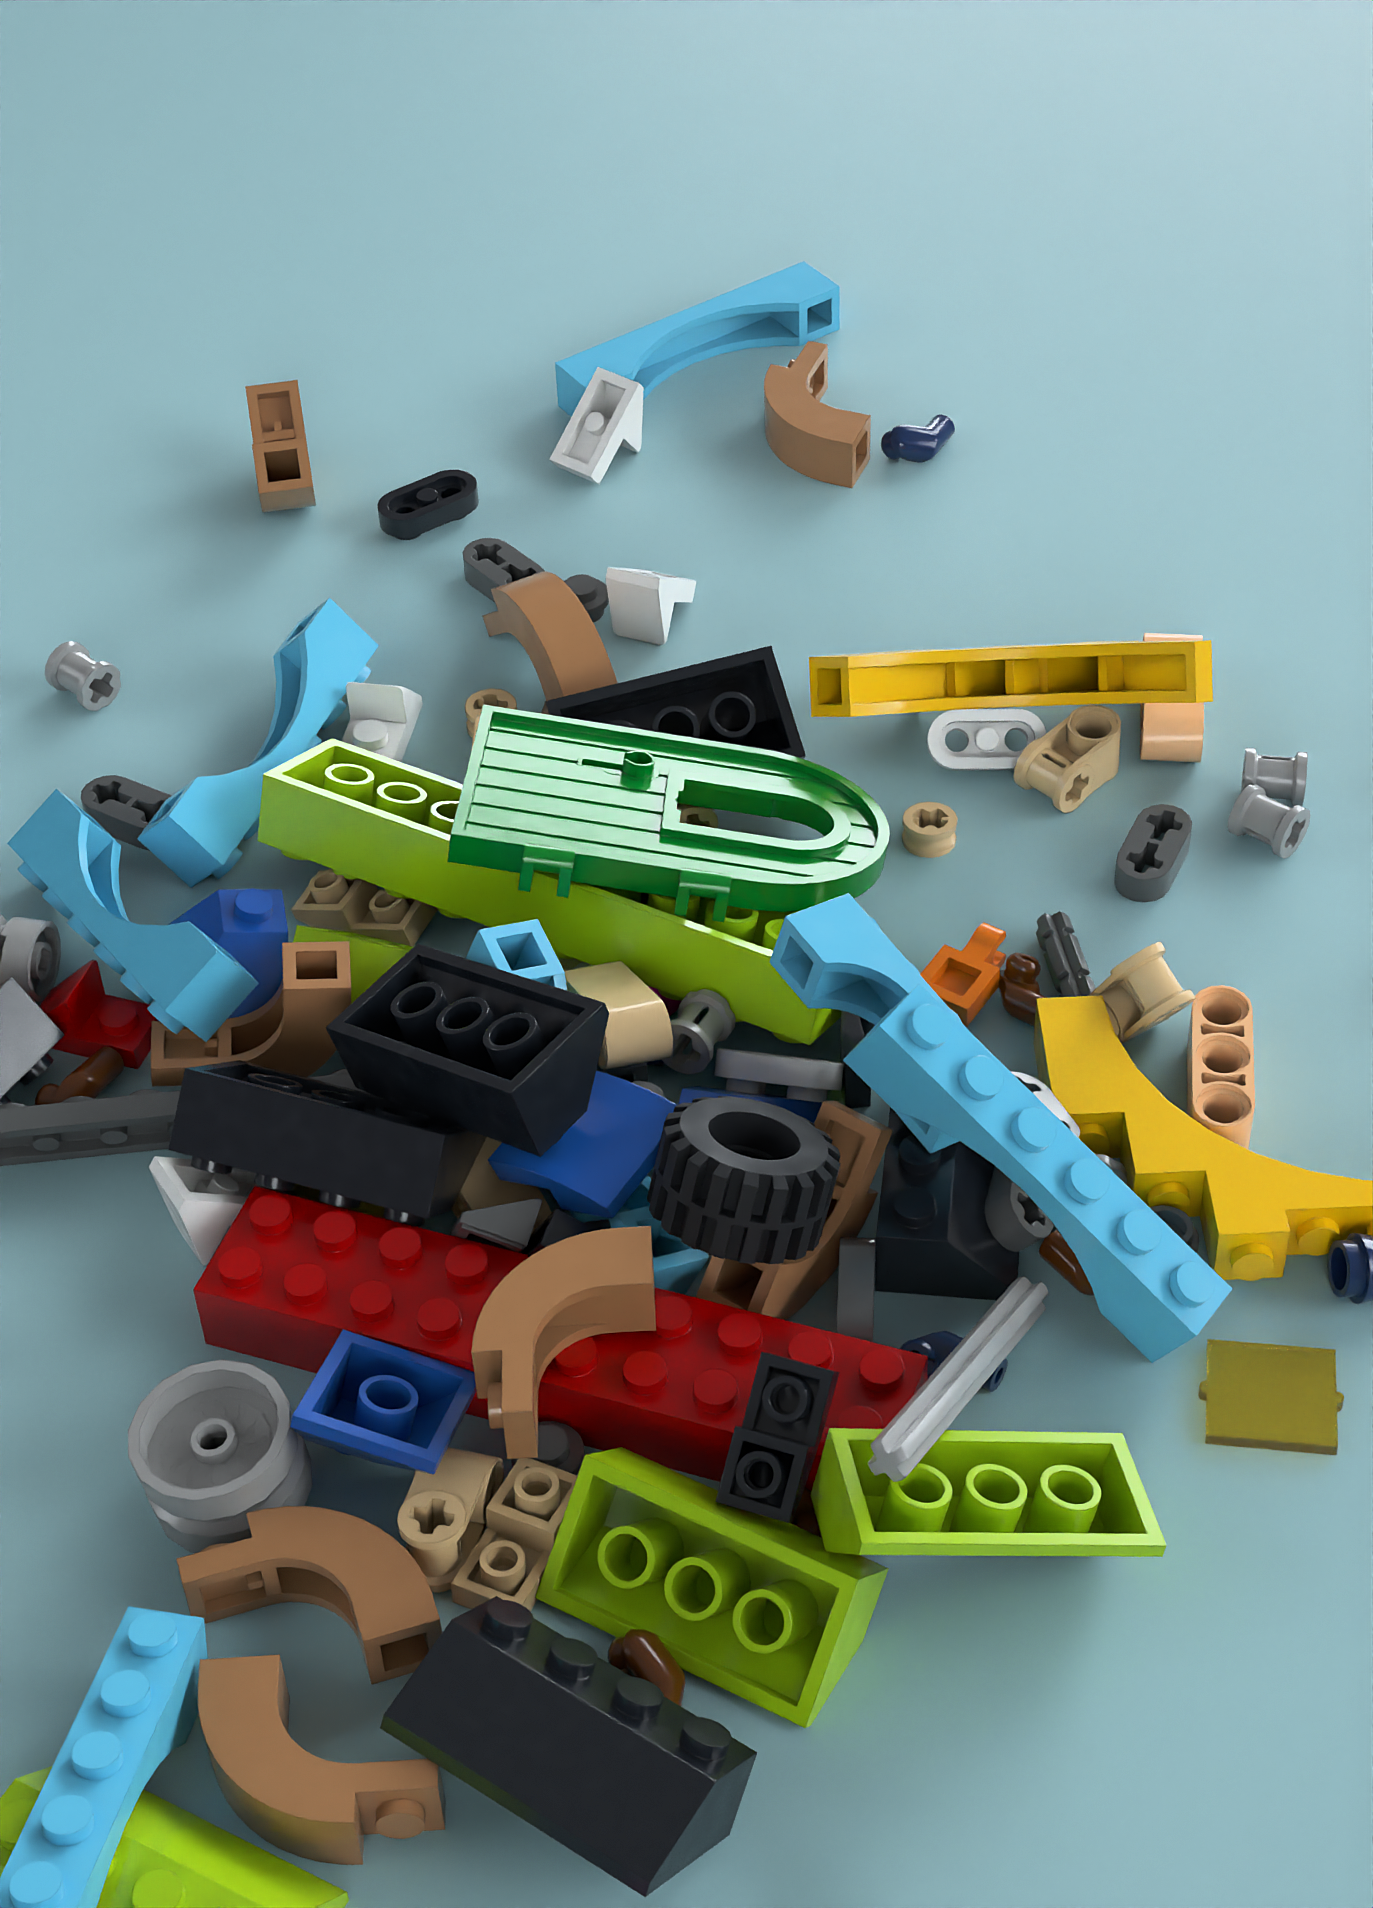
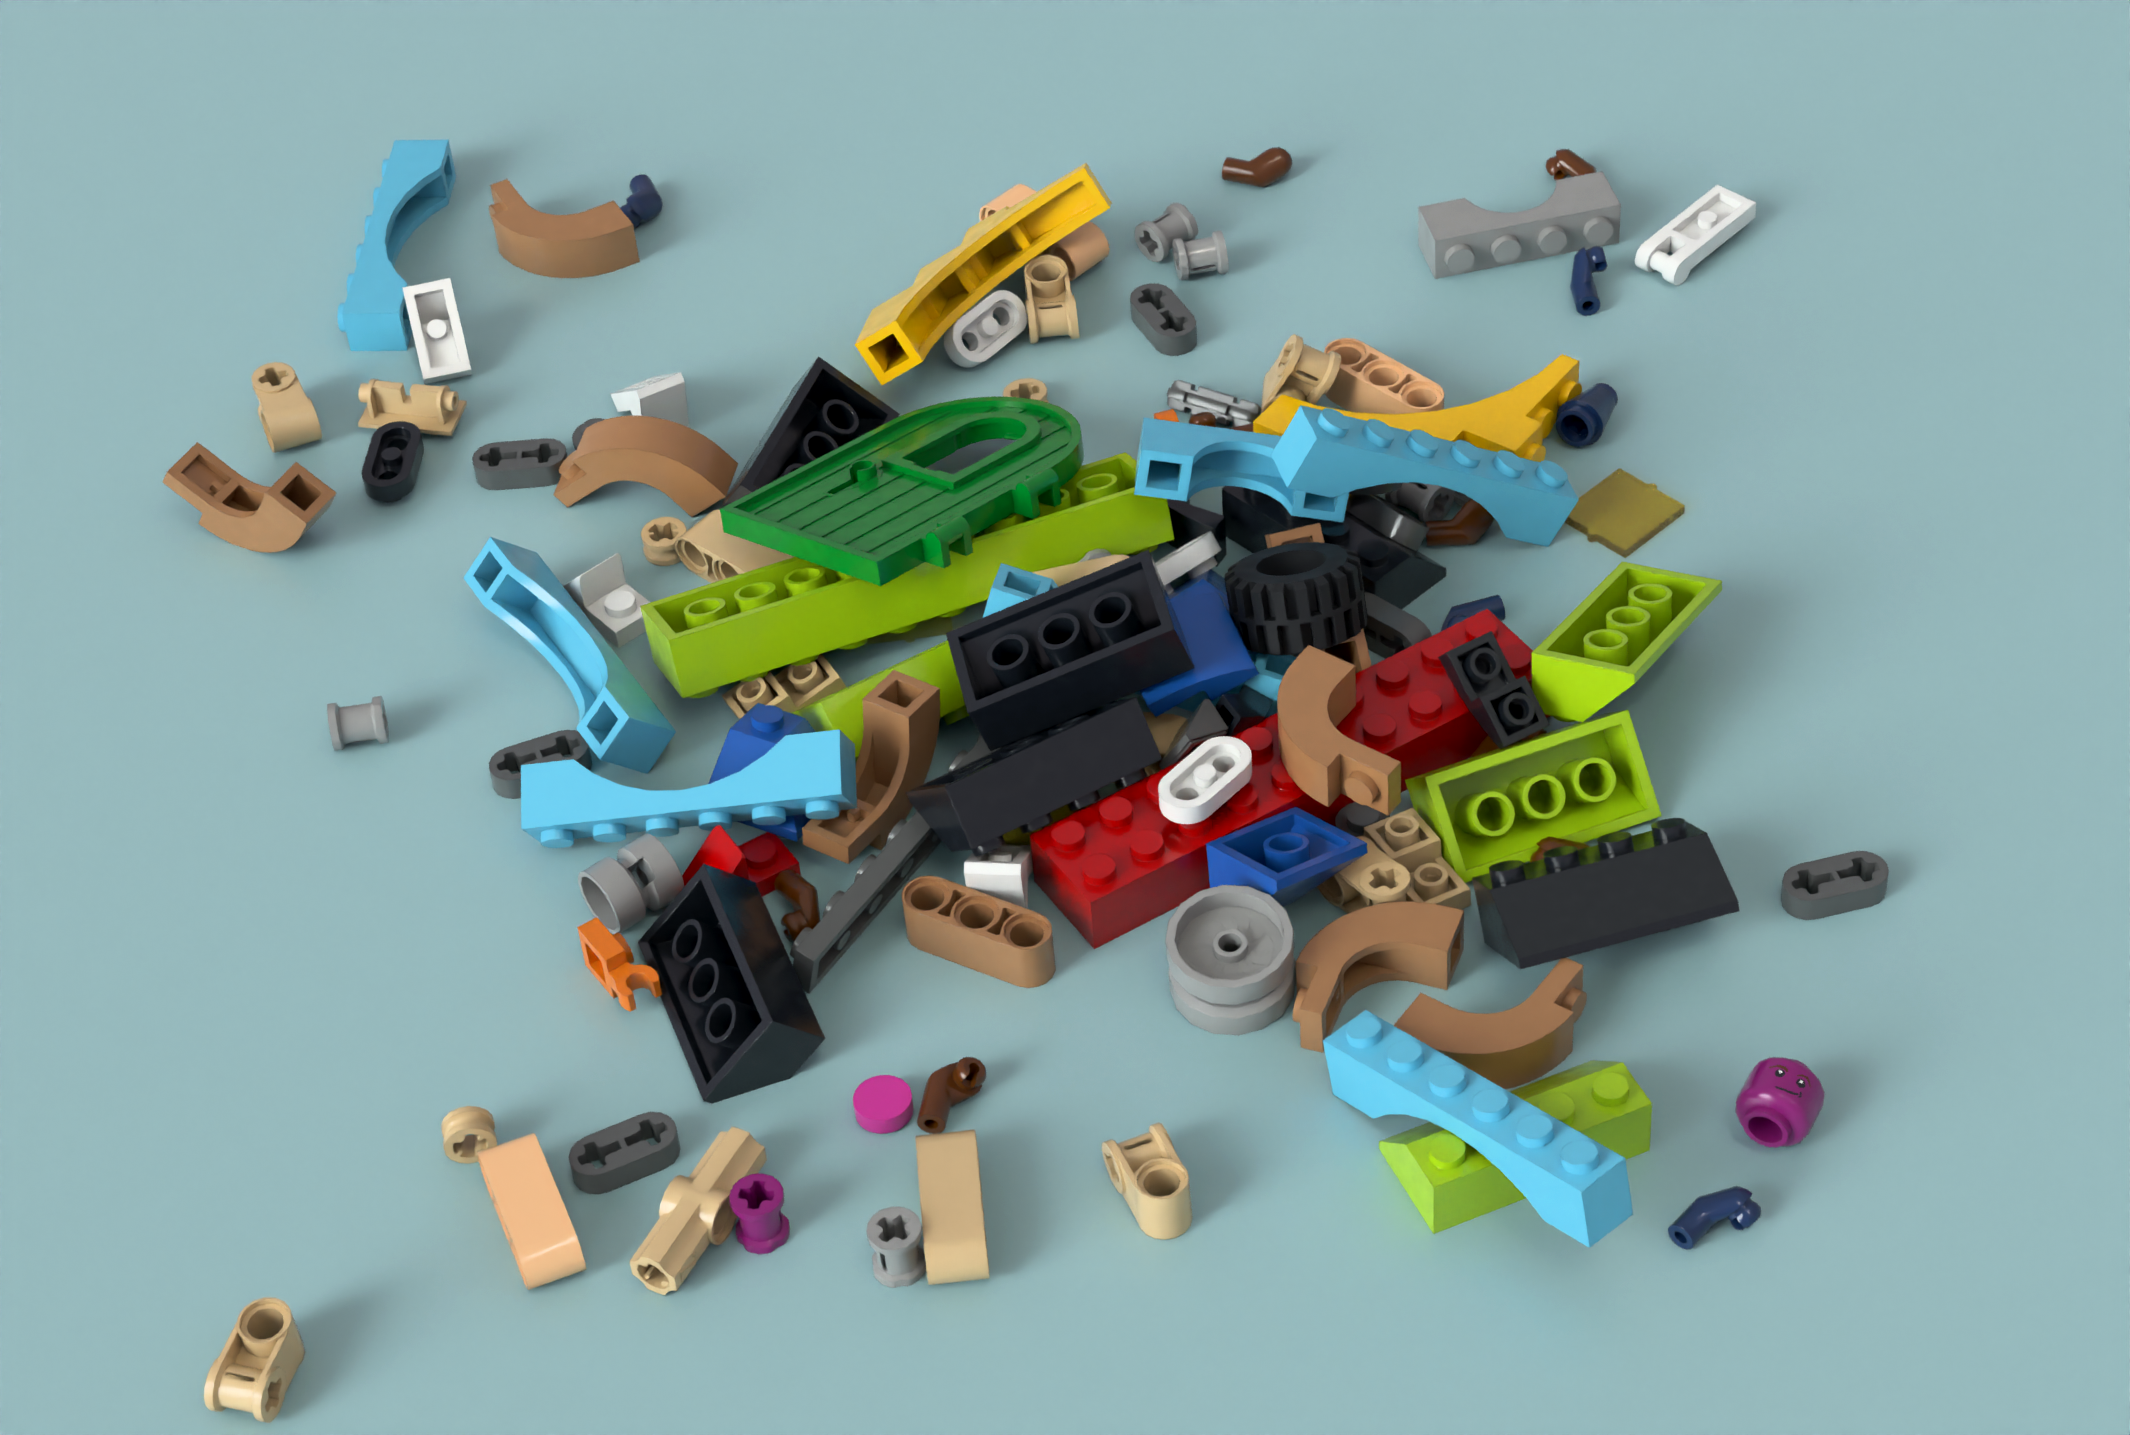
camera: 50 degrees left, 0 degrees up
light grey axle [868,1276,1049,1482] -> none
none -> tan piece [251,362,322,453]
none -> tan hinge [358,379,467,436]
none -> medium nougat beam [902,875,1056,988]
none -> white plate [1158,736,1252,824]

